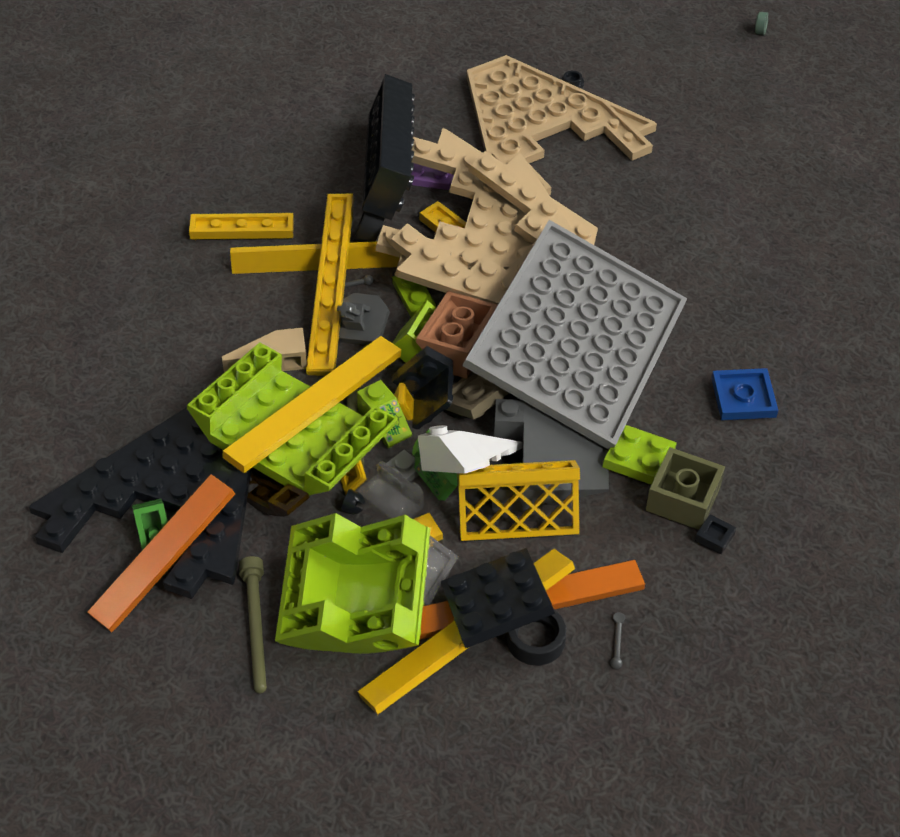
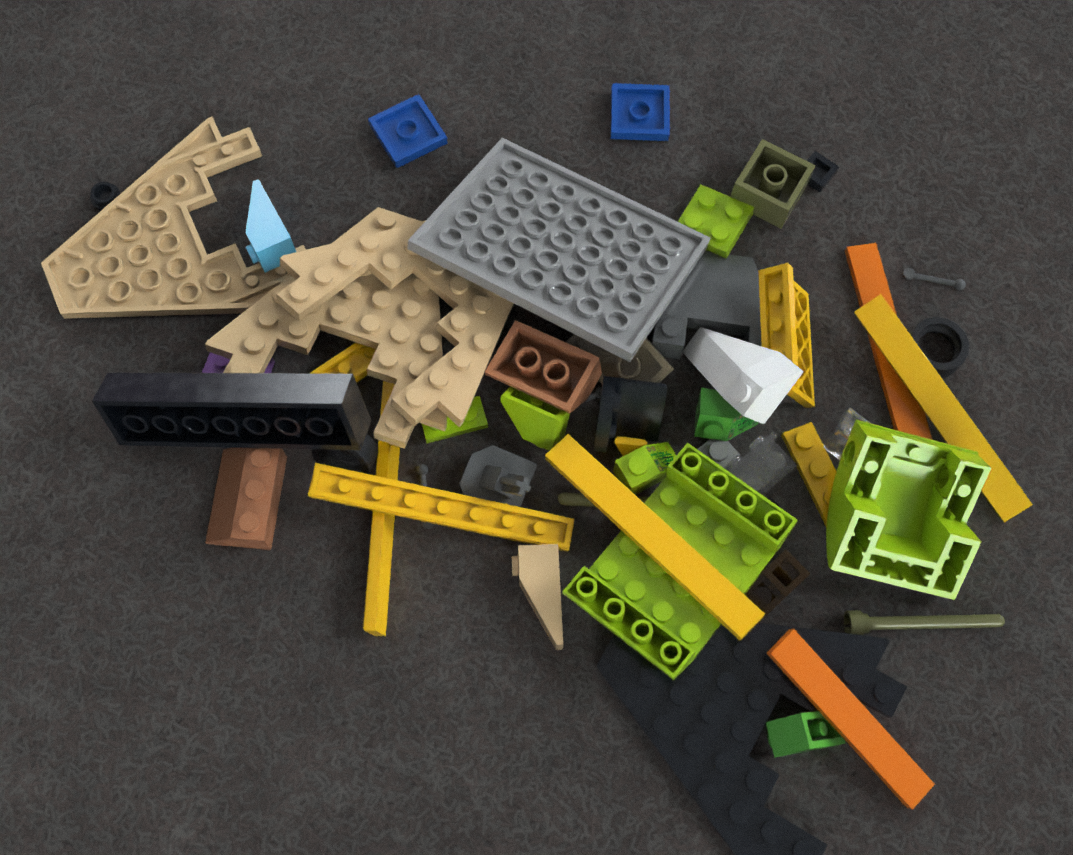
camera: 85 degrees left, 20 degrees up
yellow plate [189,213,294,239] -> none
black plate [441,548,555,649] -> none
none -> nougat slope [205,448,287,550]
none -> medium azure slope [245,179,296,273]
none -> blue plate [368,94,448,169]

